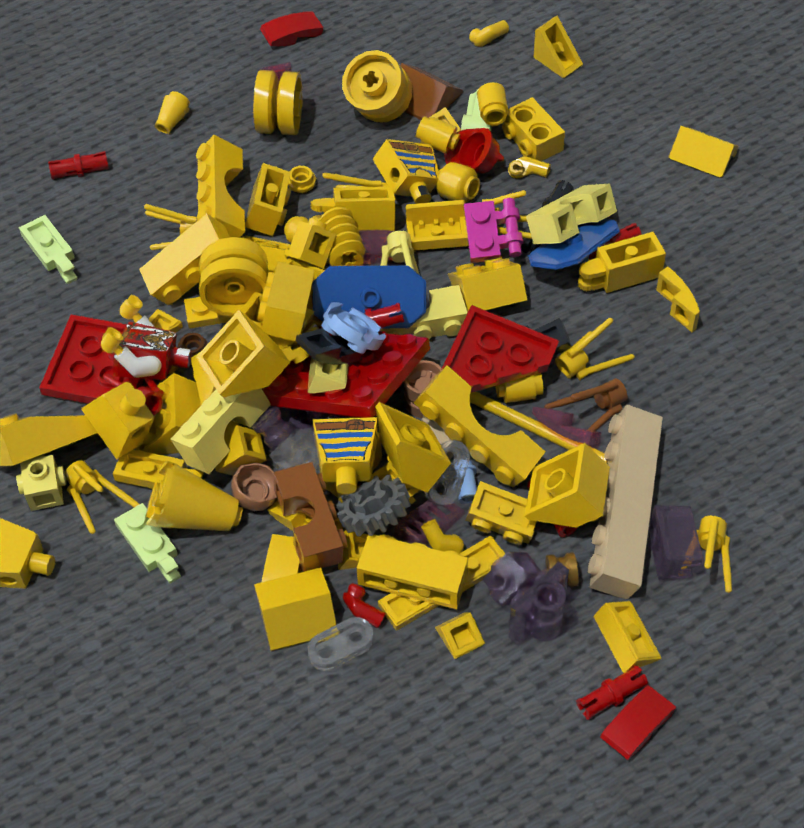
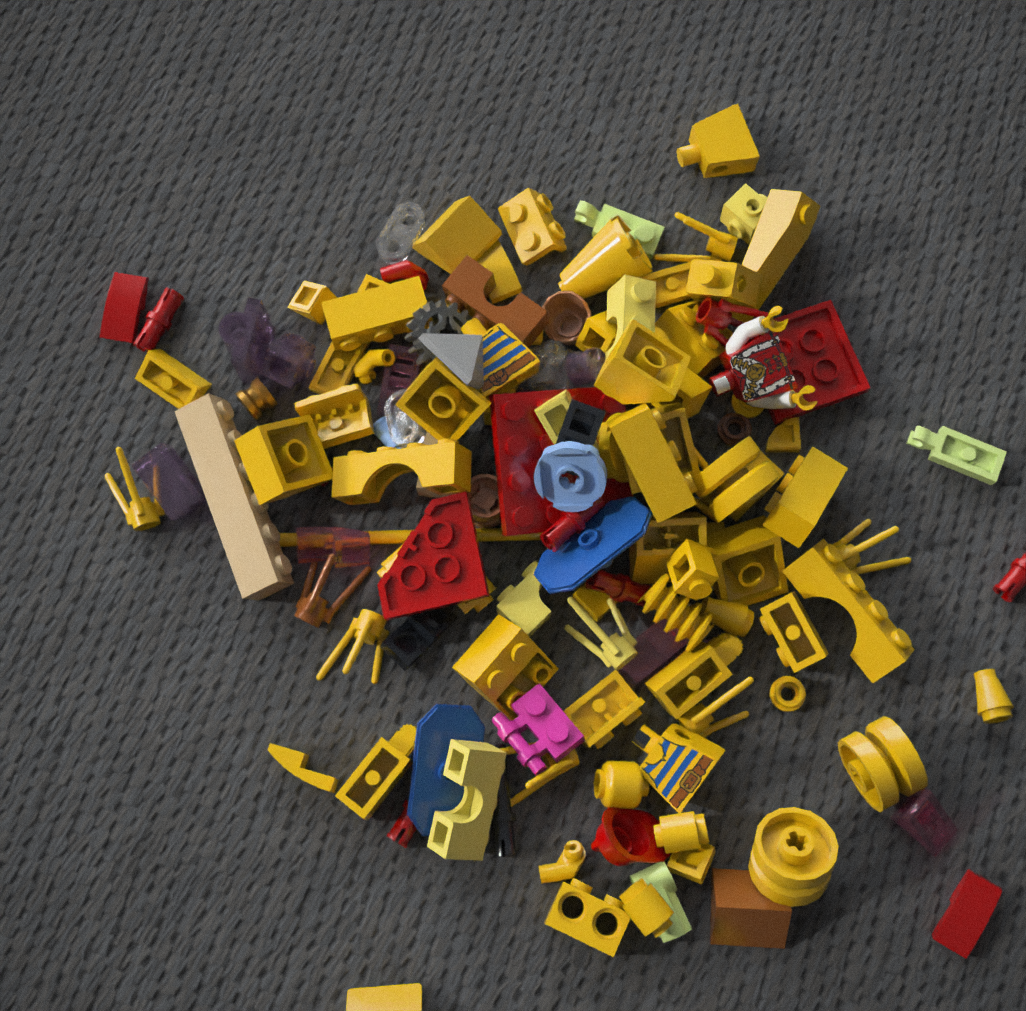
camera: 145 degrees right, 20 degrees up
none -> light grey slope [418,333,484,389]
none -> yellow bracket [497,188,567,266]

